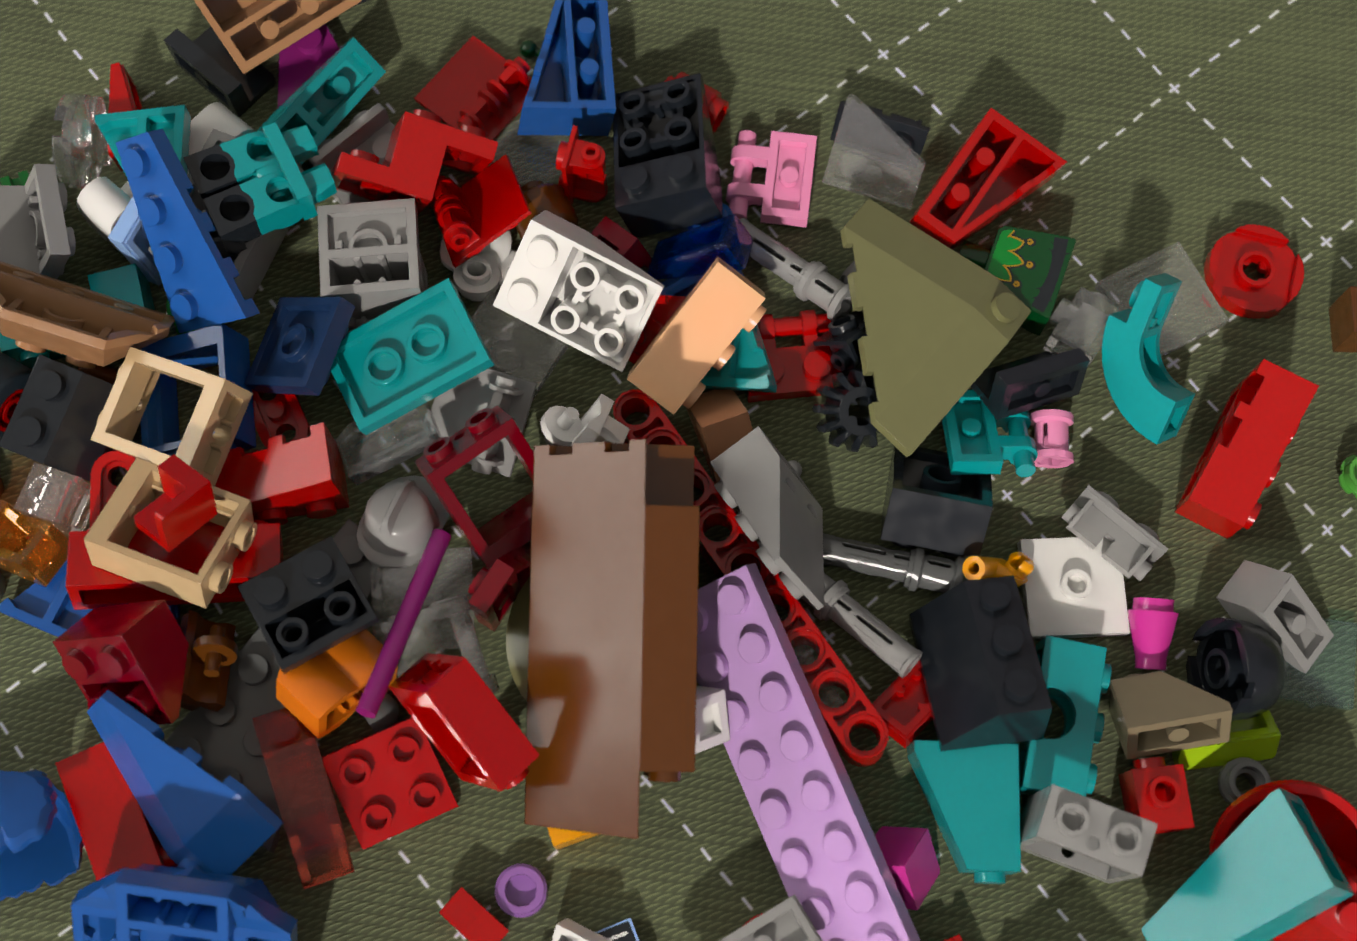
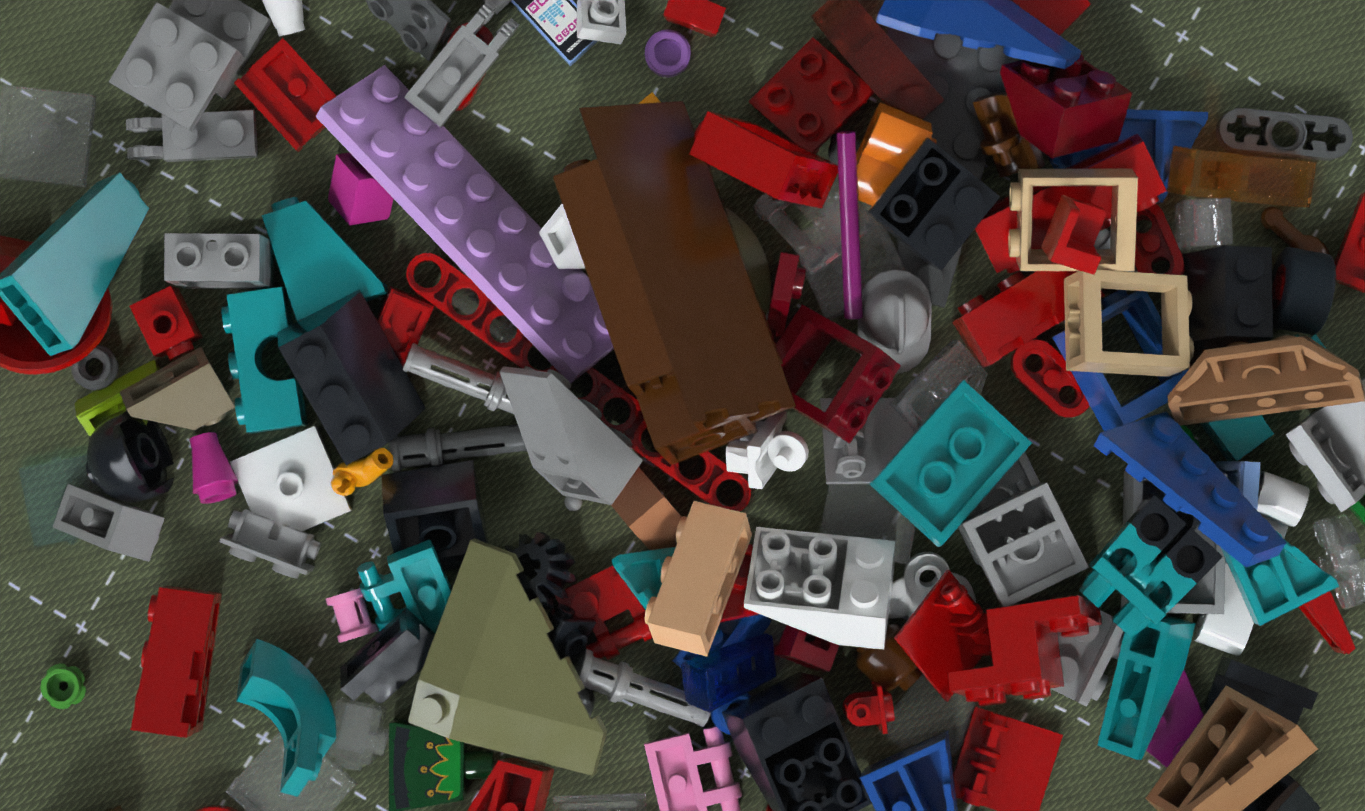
camera: 160 degrees right, 15 degrees up
dark blue plate [244,297,355,396] -> none

